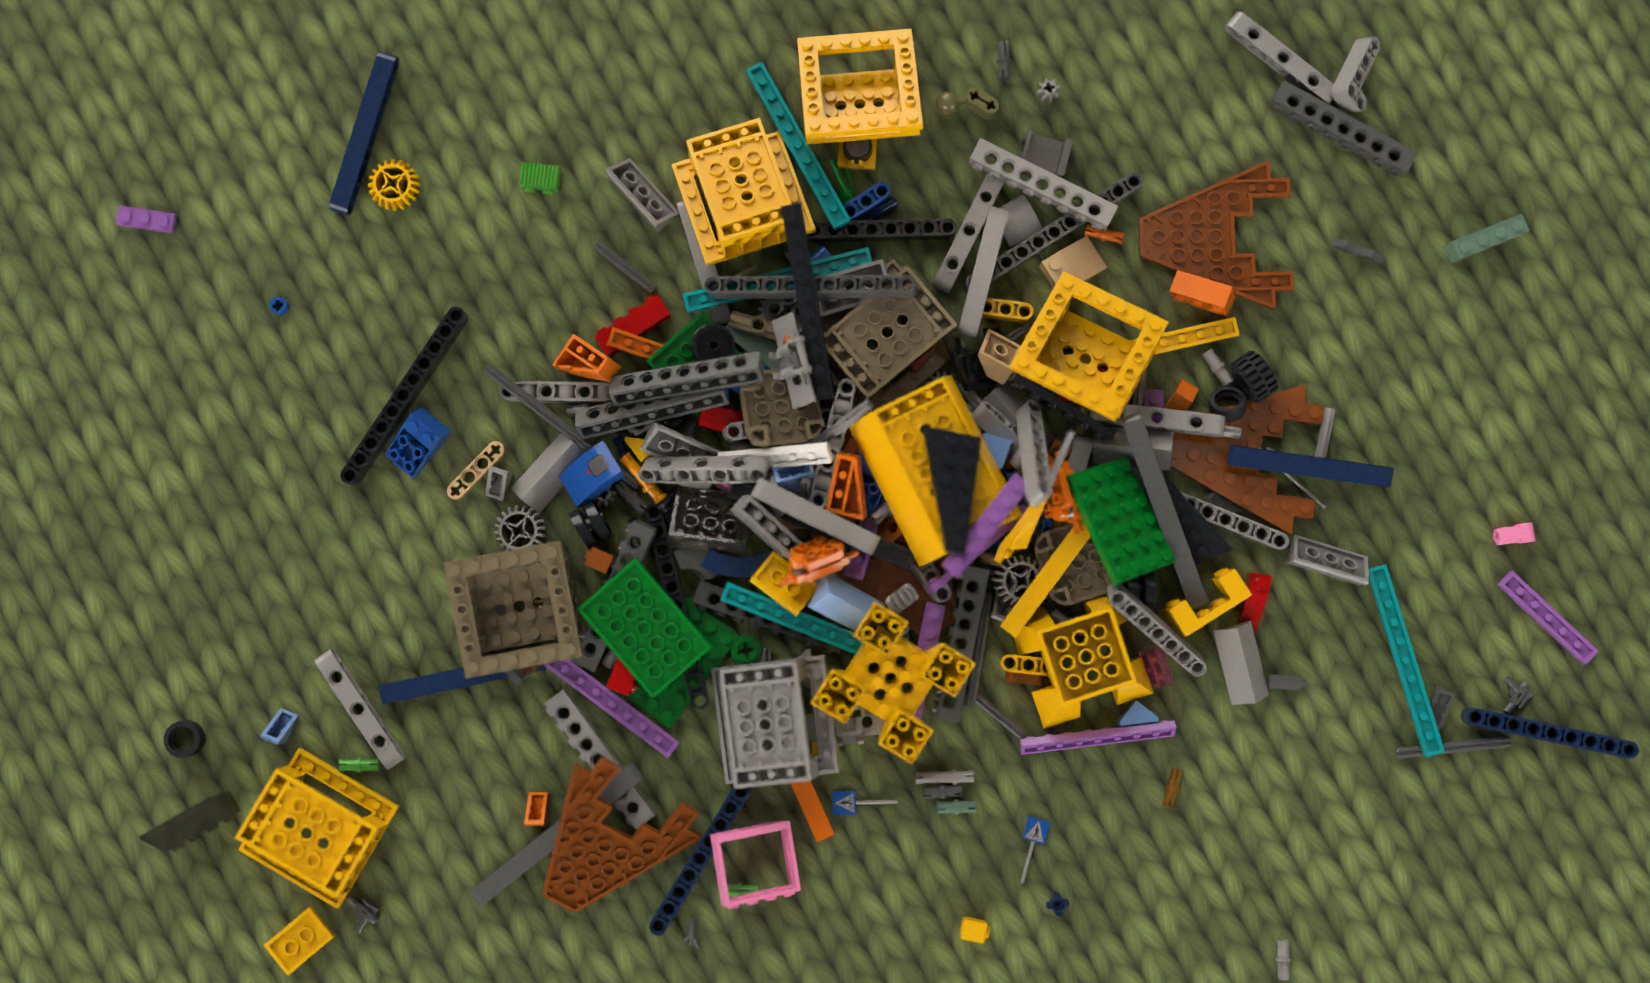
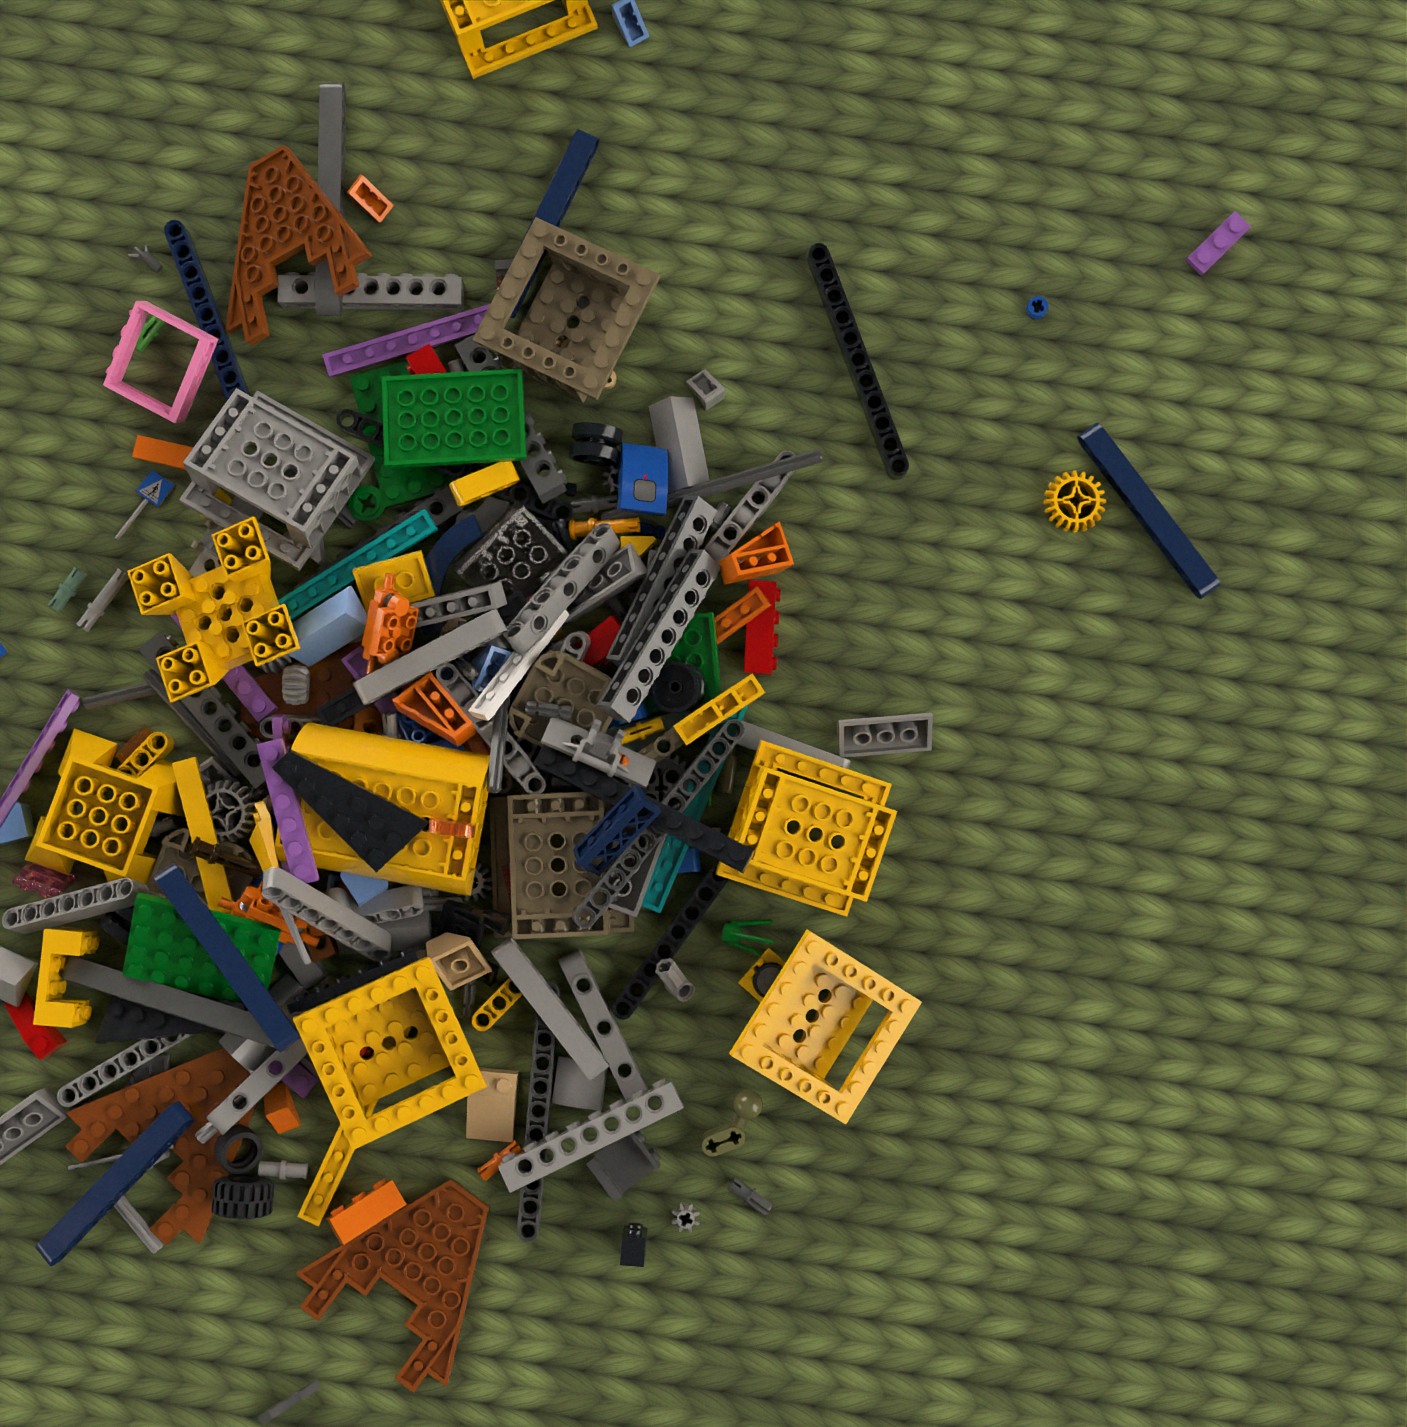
camera: 125 degrees right, 0 degrees up
light grey beam [315,648,406,770] -> none
bright green pin [338,757,380,773] -> none
blue slope [384,407,452,479] -> none
tan beam [447,441,506,500] -> none
light grey gear [493,505,546,551] -> none
bright green brick [519,162,562,195] -> none
dark orange brick [584,547,618,574] -> none
dark grey axle [594,241,657,294] -> none
teal plate [745,62,851,231] -> none
blue beam [843,182,890,221] -> none
dark blue axle [863,197,898,220] -> none
dark grey pin [922,784,962,800] -> none
none -> dark blue beam [153,862,301,1053]
none -> dark brown pin [188,836,262,879]
none -> clear orange beam [428,818,476,838]
none -> yellow beam [449,461,520,507]
none -> dark grey axle [525,701,572,719]
none -> dark blue fence [573,785,661,876]
none -> yellow pin [616,716,665,745]
none -> black brick [620,1223,648,1267]
none -> light grey piece [655,958,695,1002]
none -> yellow slope [673,673,766,746]

